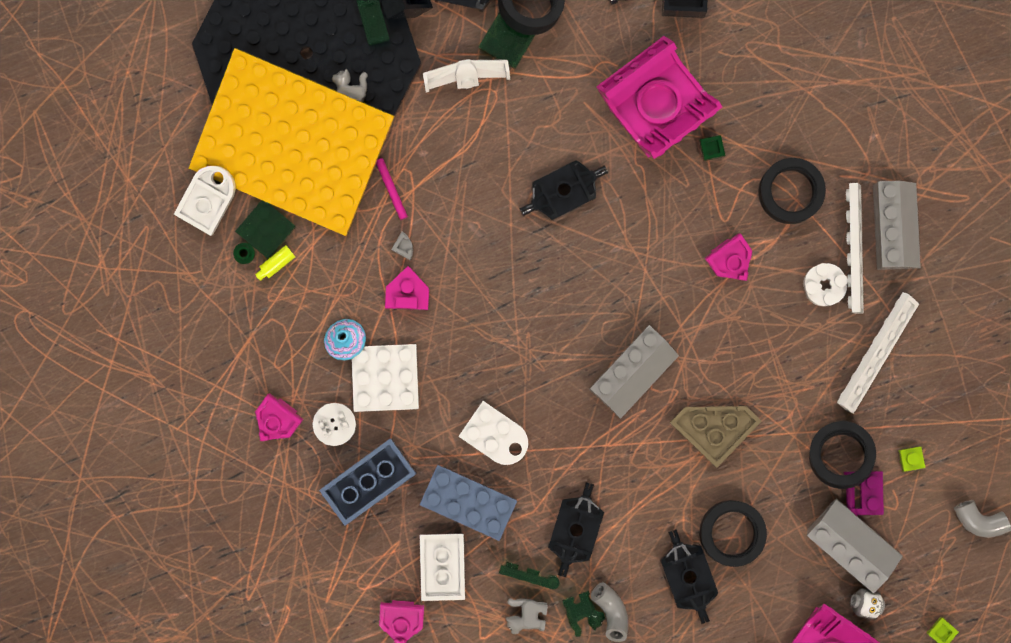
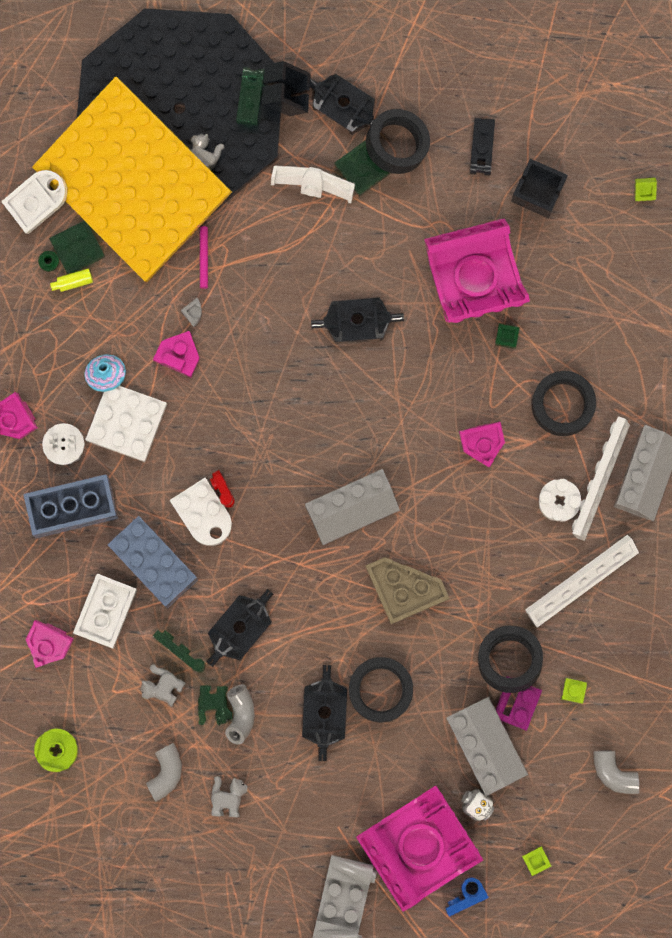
camera: 30 degrees right, 5 degrees down
none -> red plate [210,470,235,508]

